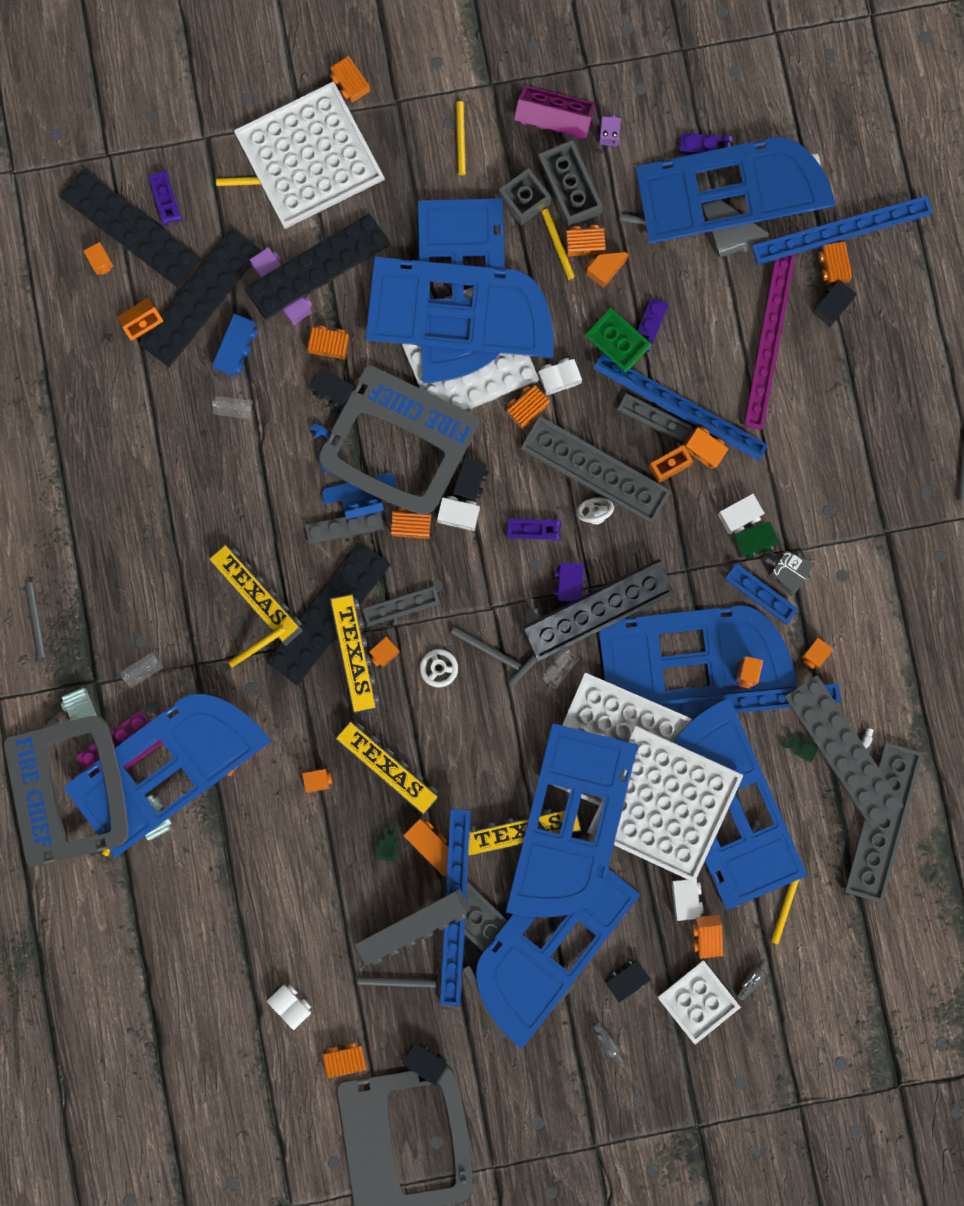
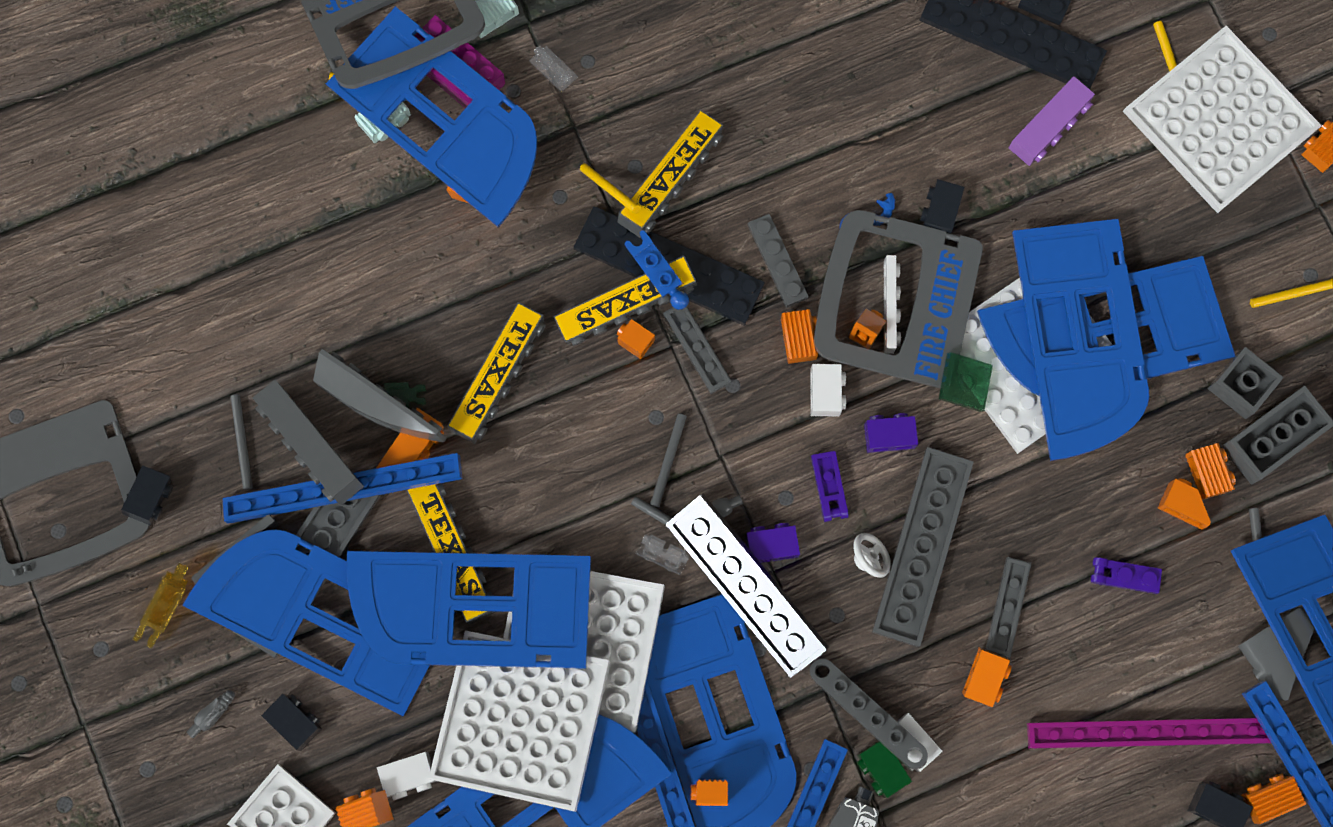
camera: 75 degrees right, 5 degrees down
blue brick [212,314,258,378] -> none
clear hinge [212,396,253,420] -> none
black plate [244,213,391,321] -> none
white brick [267,984,311,1030] -> none
orange brick [302,769,333,793] -> none
orange brick [307,326,349,360] -> none
orange brick [322,1042,367,1079] -> none
blue plate [323,473,397,519] -> none
white piece [420,649,458,687] -> none
black brick [453,458,489,502] -> none
orange brick [506,385,550,429] -> none
white brick [538,358,582,395] -> none
yellow bar [541,209,575,280] -> none
green plate [585,308,652,373] -> none
blue plate [593,353,768,461] -> none
orange brick [649,445,693,484] -> none
none -> clear yellow hinge [132,562,188,648]
none -> dark grey wedge [313,349,447,442]
none -> blue plate [624,230,689,310]
none -> dark grey plate [810,659,928,770]
none -> orange slope [849,308,886,349]
none -> dark purple brick [864,413,918,453]
none -> white plate [884,255,901,353]
none -> clear green tile [938,352,993,412]

